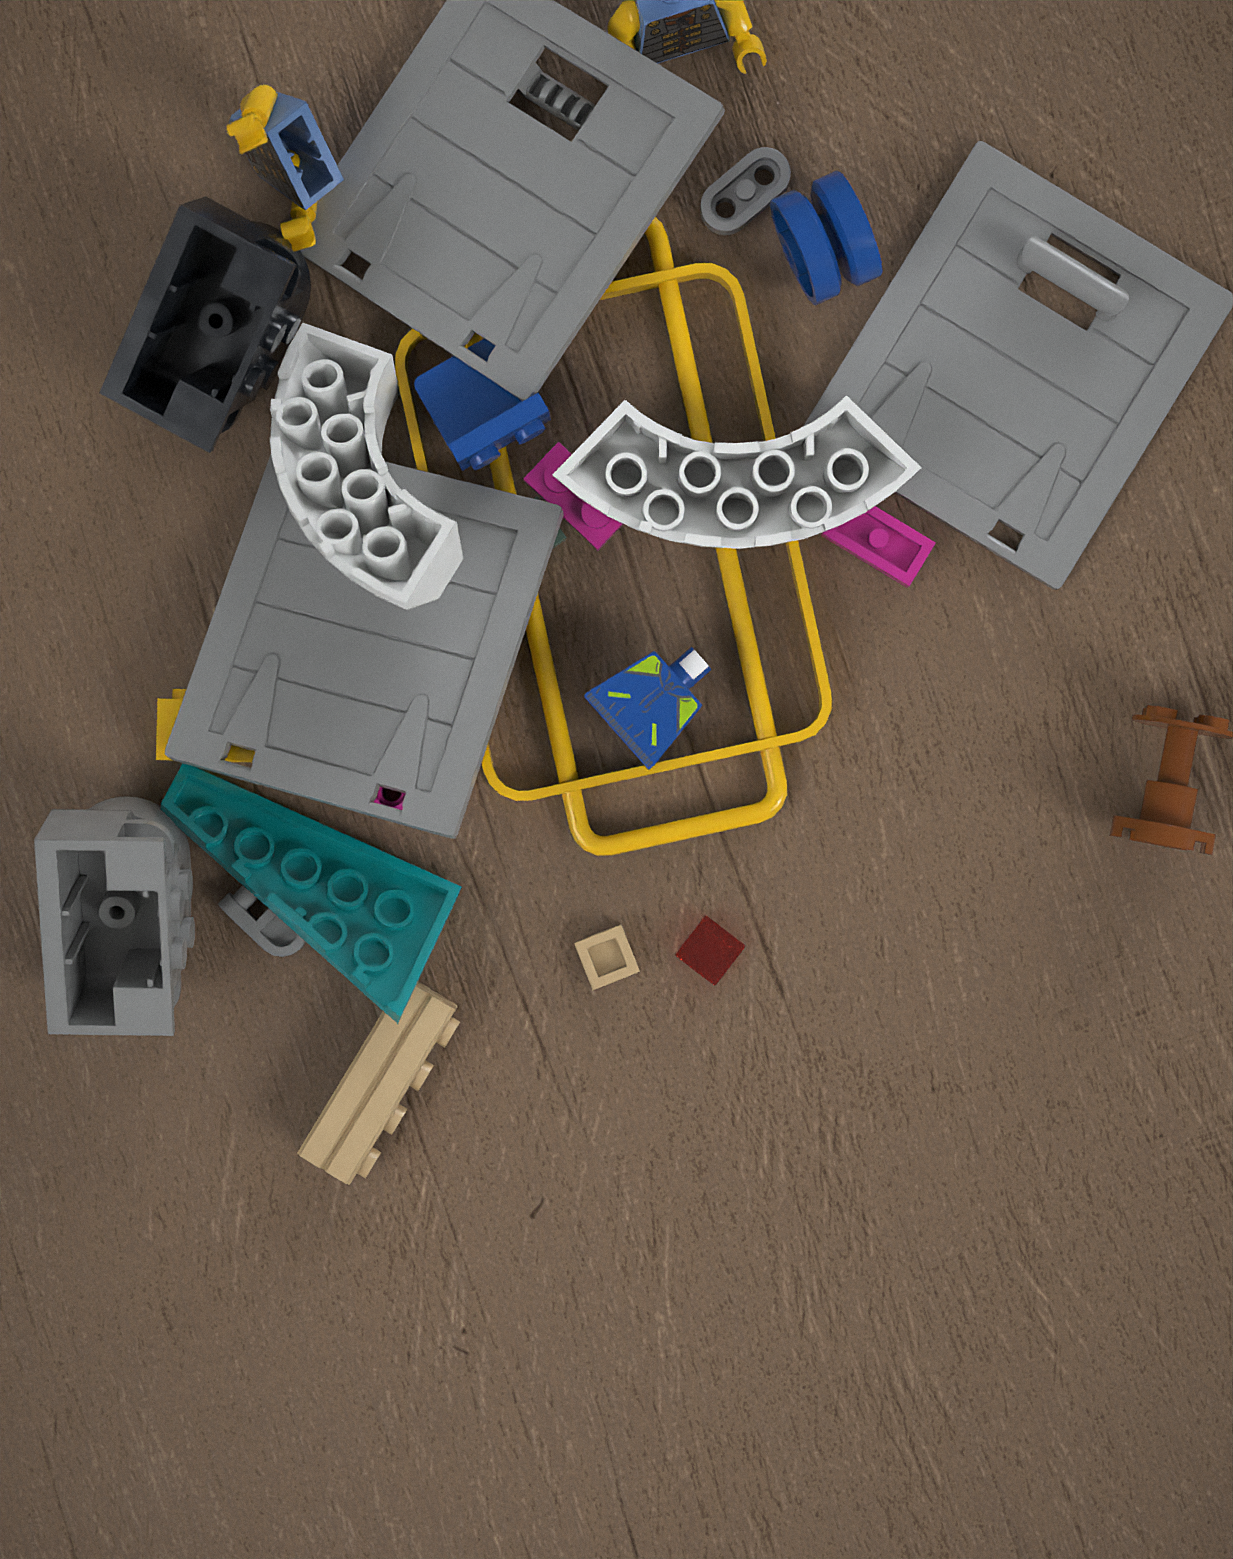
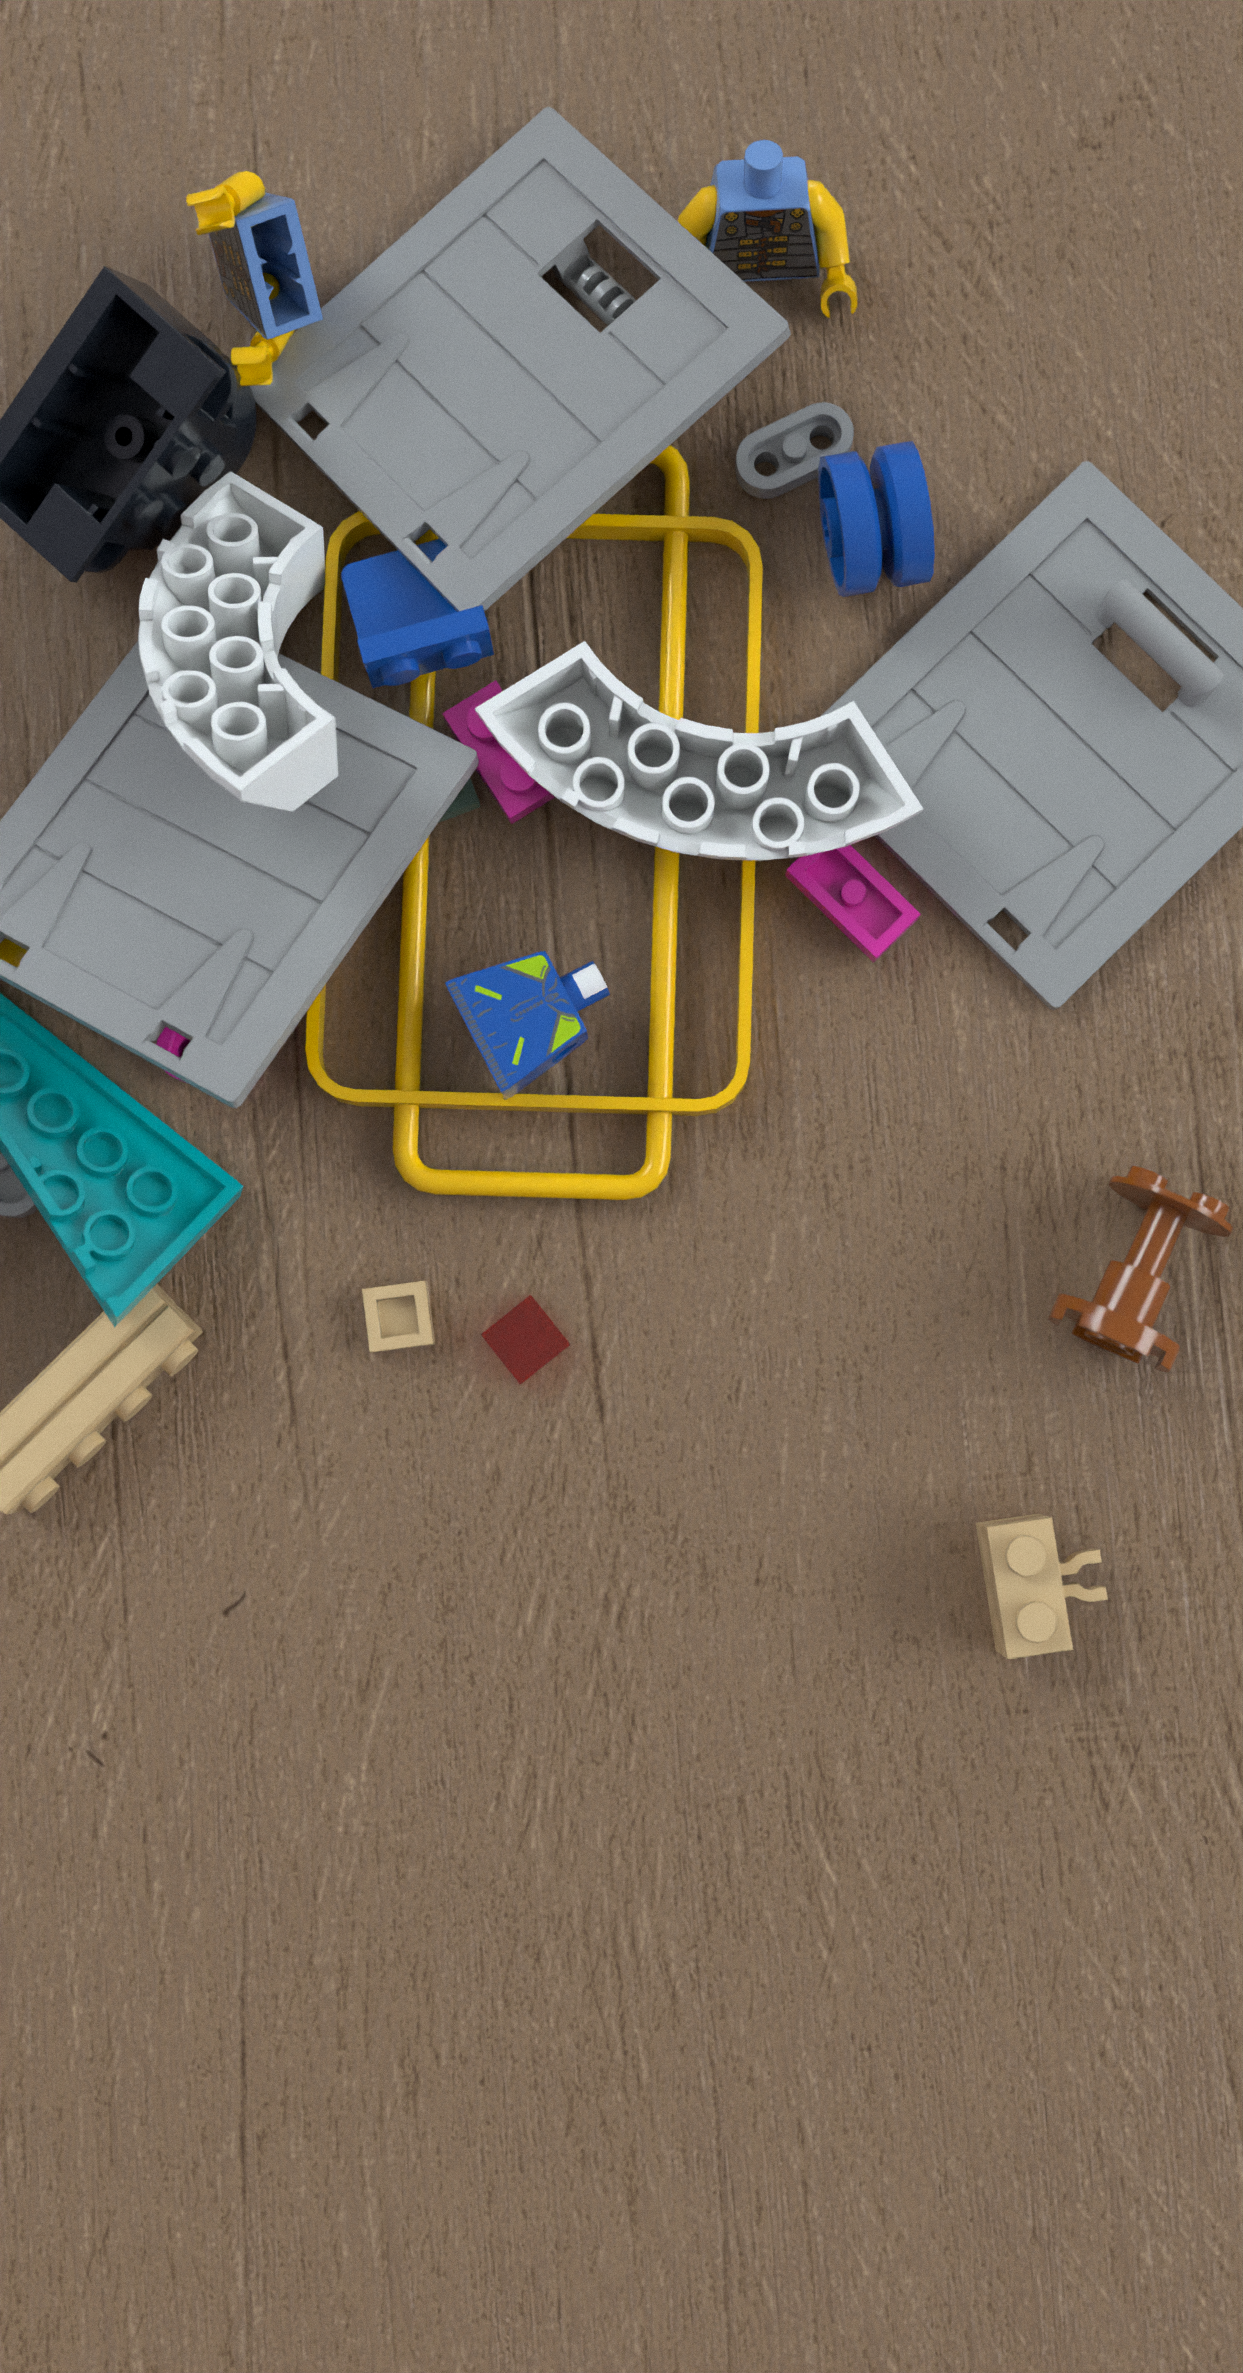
camera: 20 degrees right, 5 degrees down
none -> tan brick [976,1514,1108,1659]

